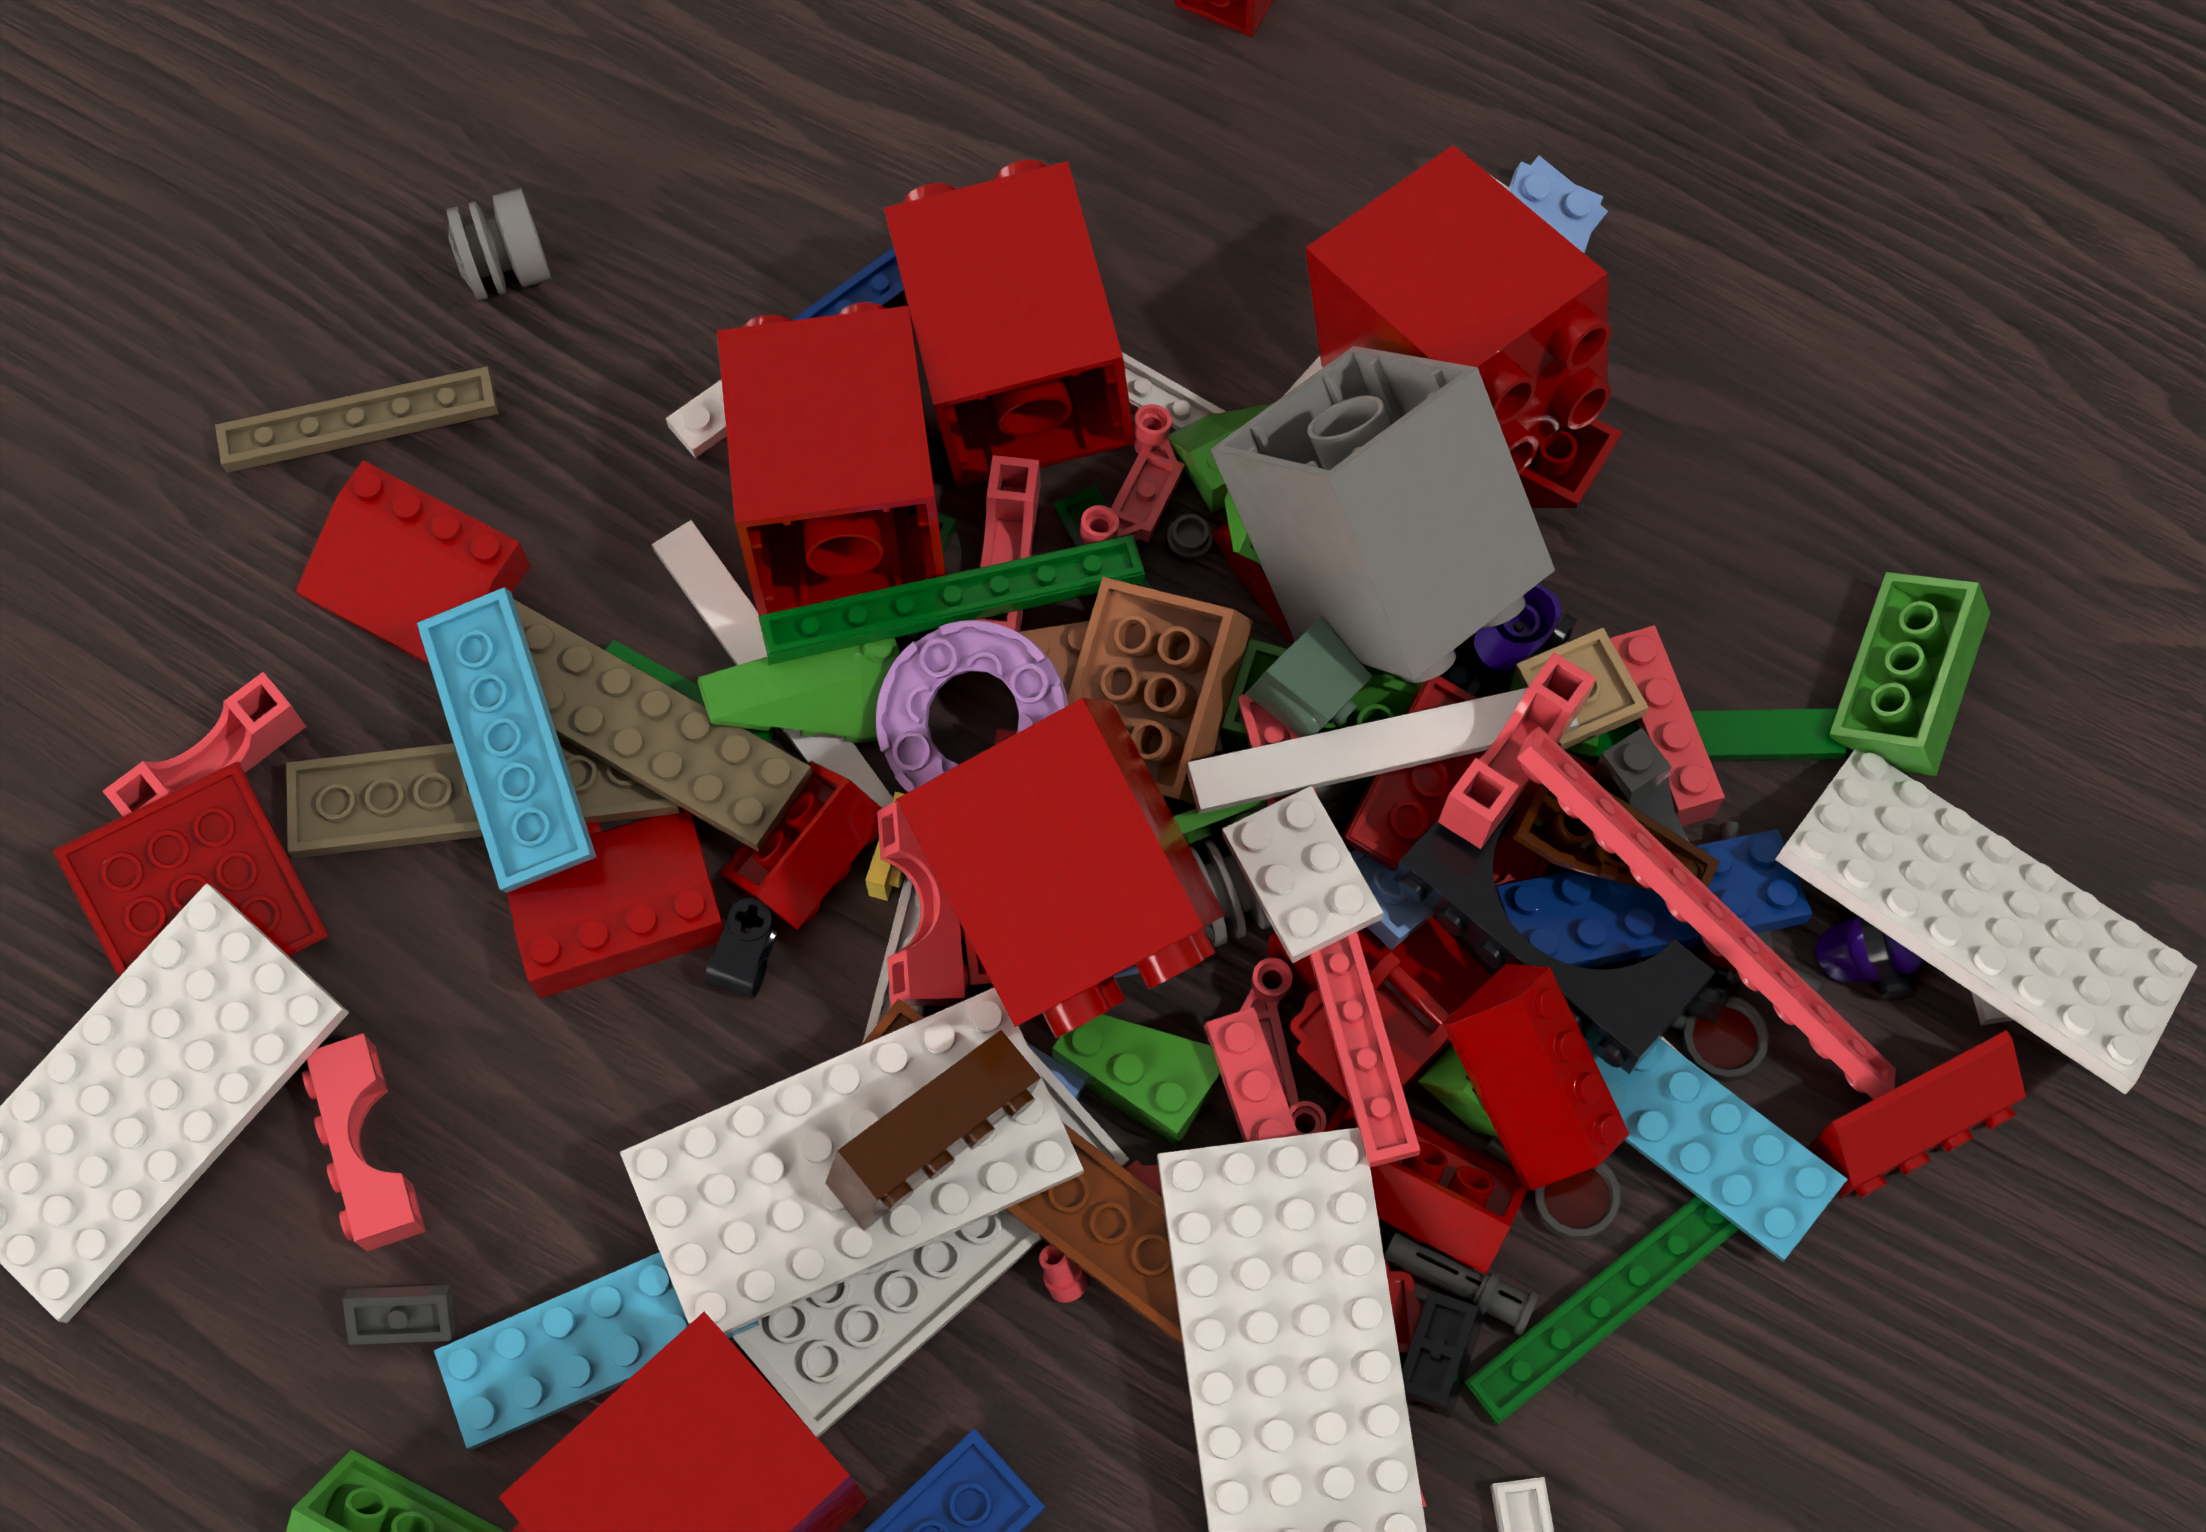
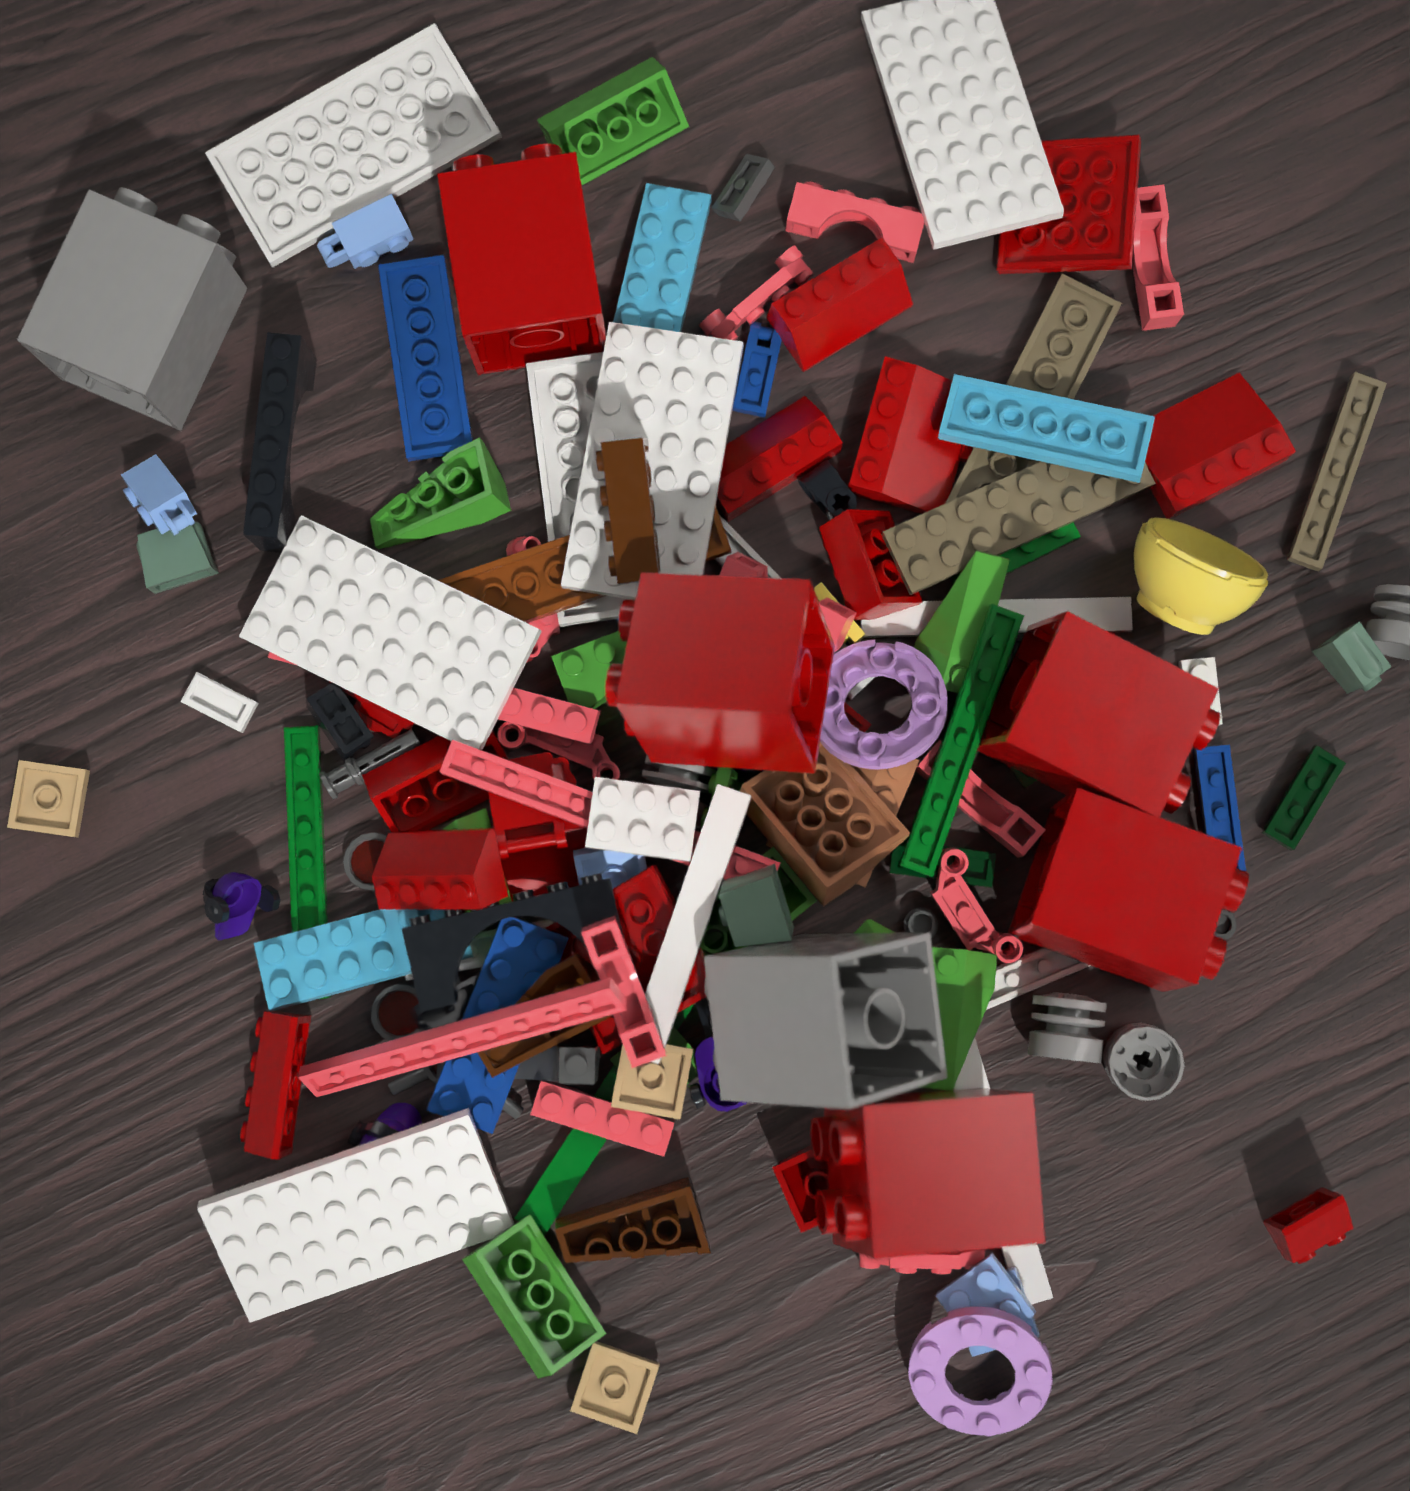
camera: 125 degrees right, 15 degrees up
none -> dark purple cap [203,872,281,940]
none -> bright green wedge [370,438,511,549]
none -> reddish brown wedge [555,1177,711,1263]
none -> tan plate [570,1341,660,1434]
none -> coral plate [699,245,814,340]
none -> red slope [716,396,843,522]
none -> blue plate [733,321,782,418]
none -> red slope [767,237,913,372]
none -> lavender plate [909,1306,1052,1436]
none -> light grey wheel [1027,992,1107,1063]
none -> light grey wheel [1103,1022,1184,1101]
none -> light yellow piece [1134,517,1268,635]
none -> dark green plate [1261,745,1346,851]
none -> sand green torso [1312,621,1392,694]

